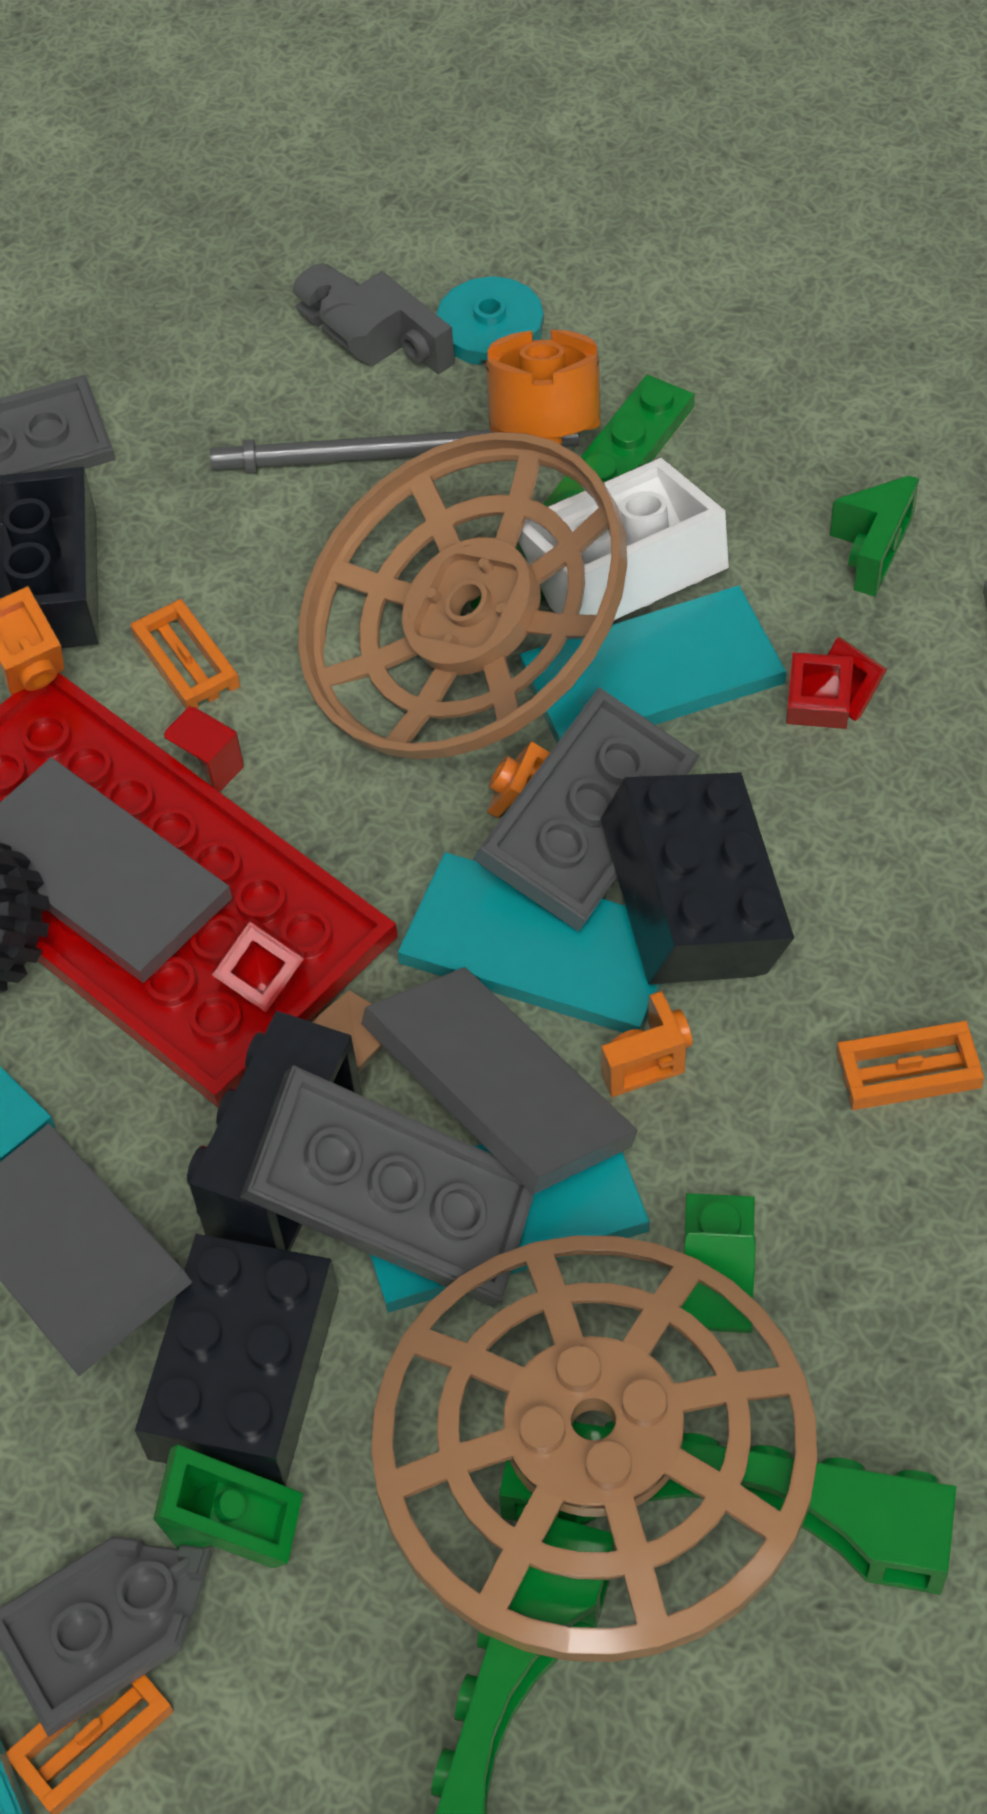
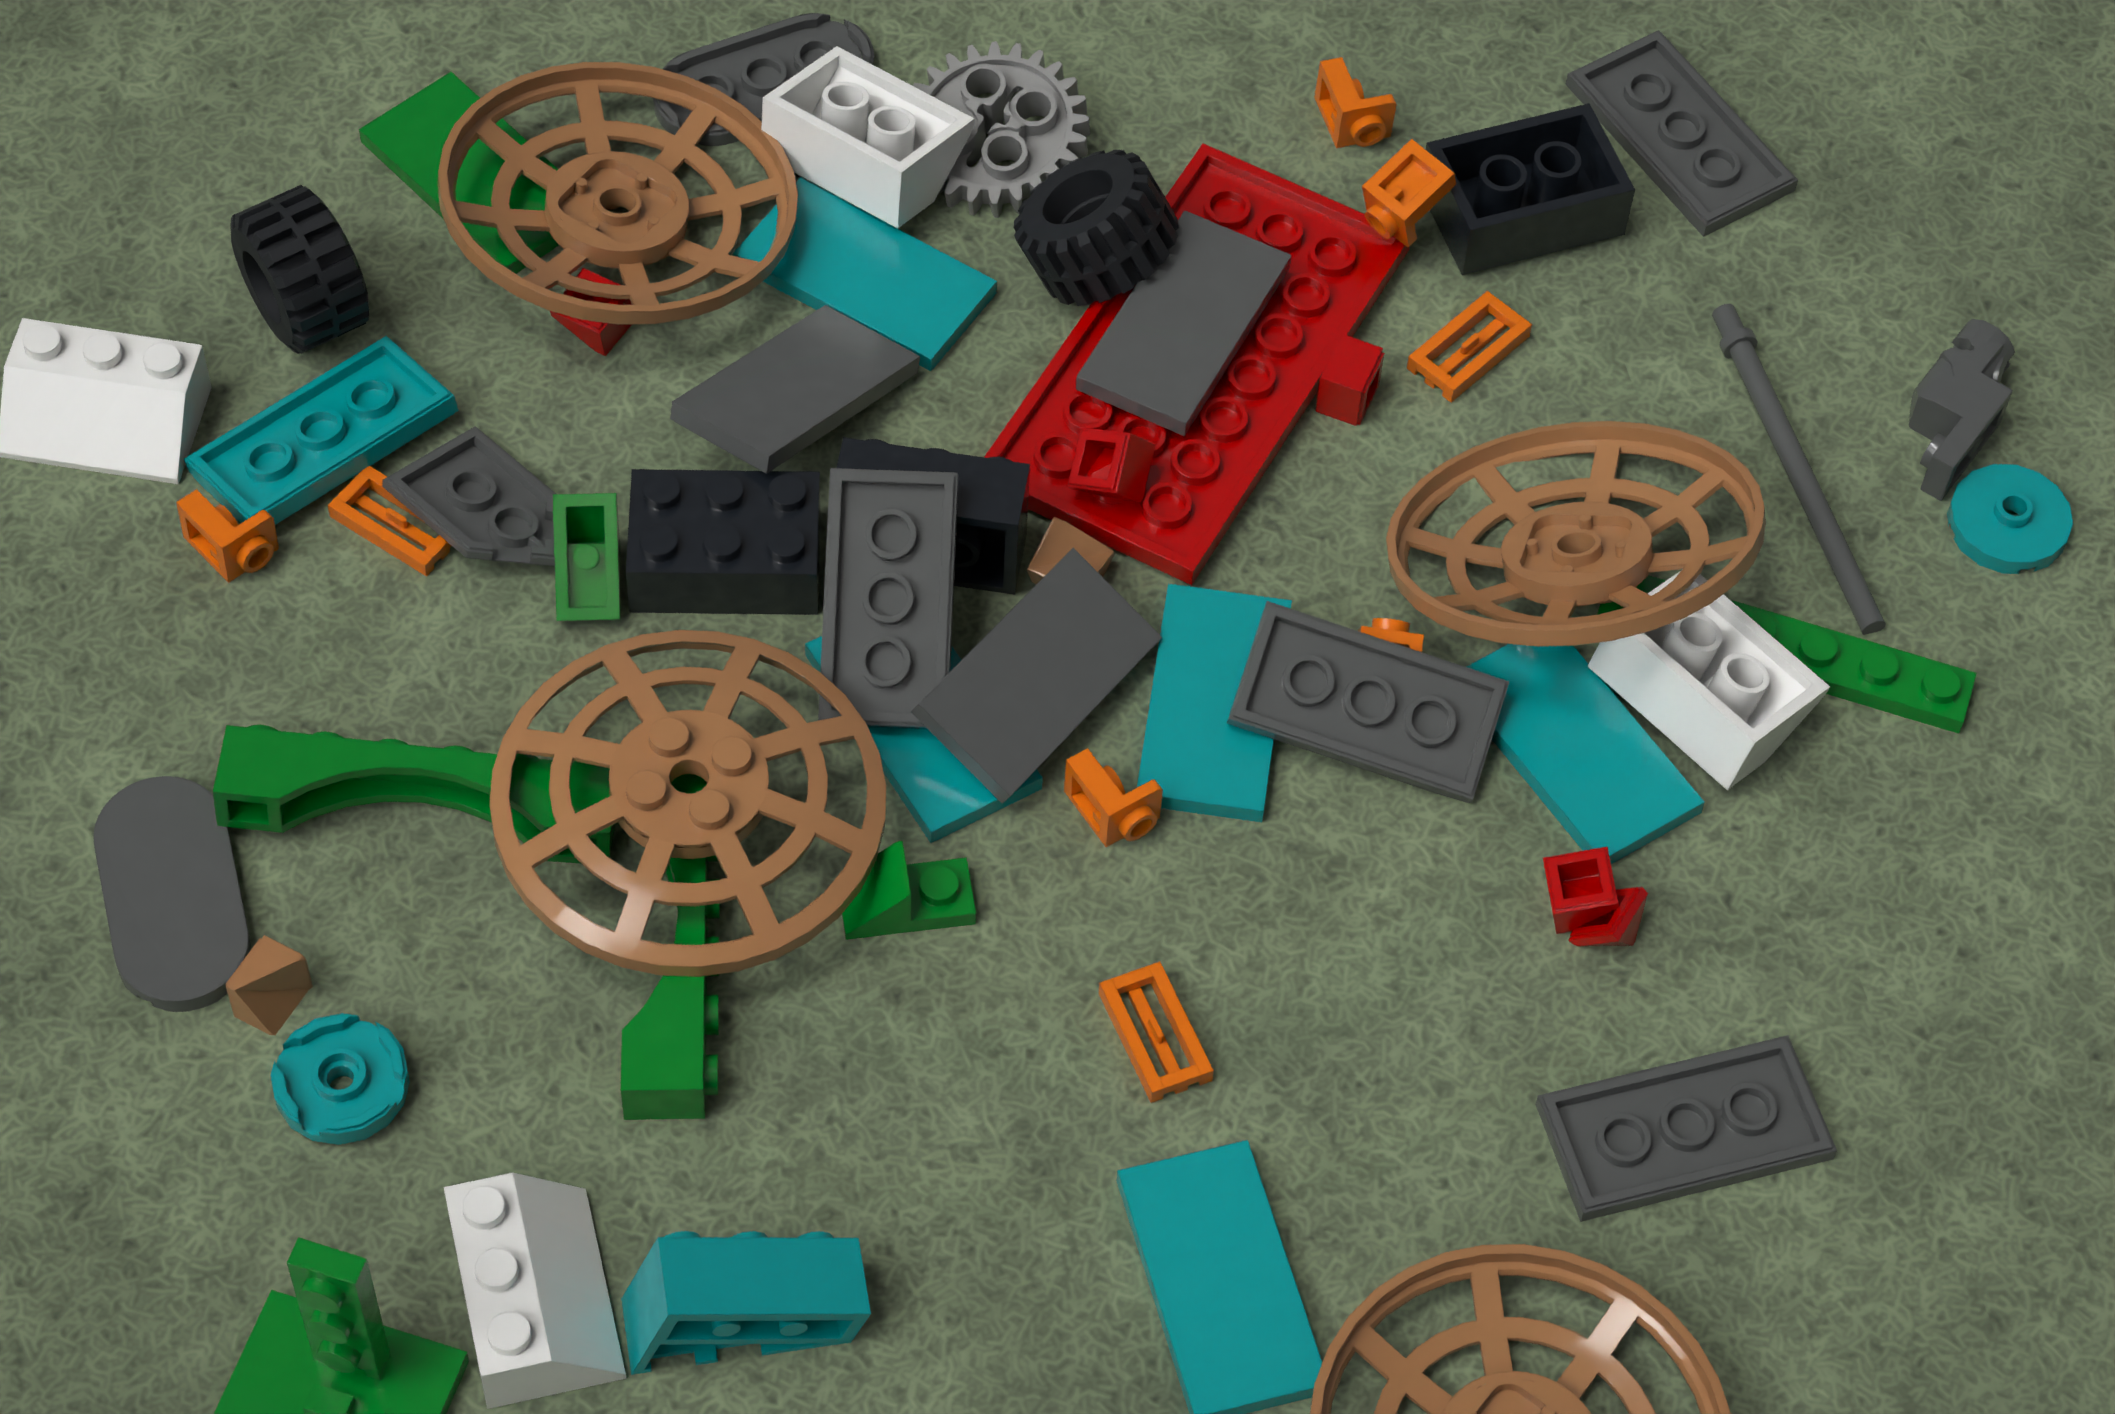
camera: 70 degrees right, 0 degrees up
orange brick [486,330,601,445] -> none
black brick [600,772,794,985] -> none
green slope [830,475,919,597] -> none

